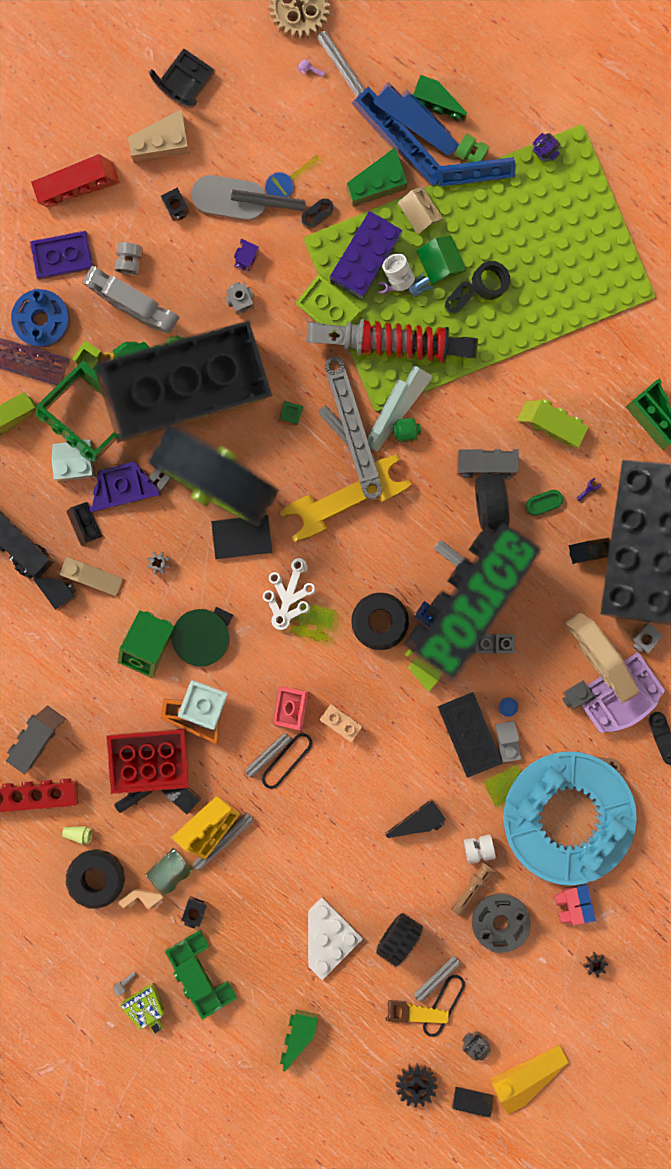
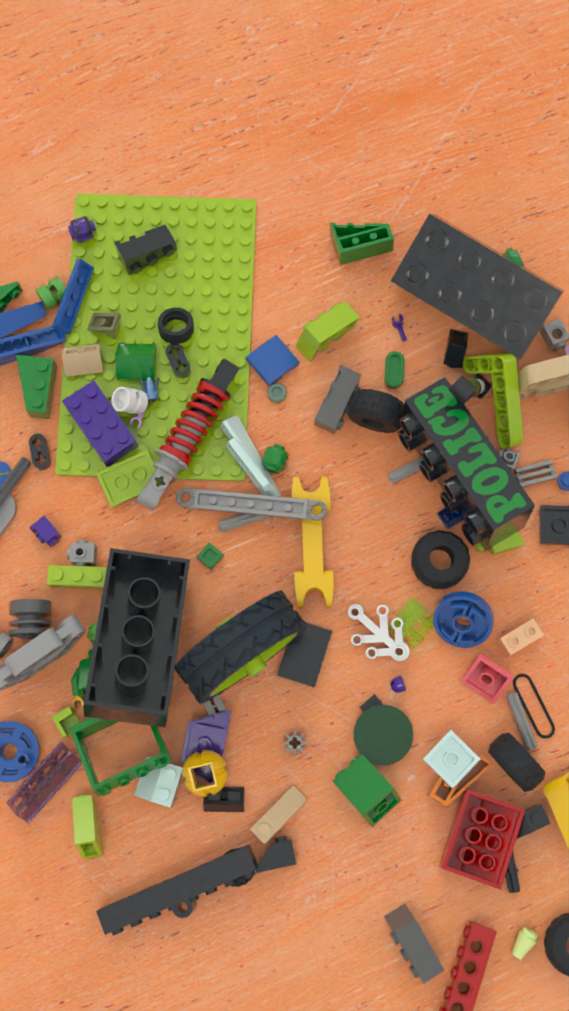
camera: 70 degrees left, 10 degrees down
none -> dark grey wheel [9,599,51,639]
none -> lime brick [47,565,107,590]
none -> olive slope [87,313,121,339]
none -> black wedge [114,225,177,275]
none -> yellow piece [182,749,228,797]
none -> blue slope [245,335,300,386]
none -> sand green tile [268,383,286,403]
none -> dark purple hinge [390,676,406,693]
none -> blue piece [433,591,494,648]
none -> black piece [449,373,493,404]
none -> lime beam [463,353,523,449]
none -> black tyre [488,733,546,792]
none -> light grey tile [514,460,557,487]

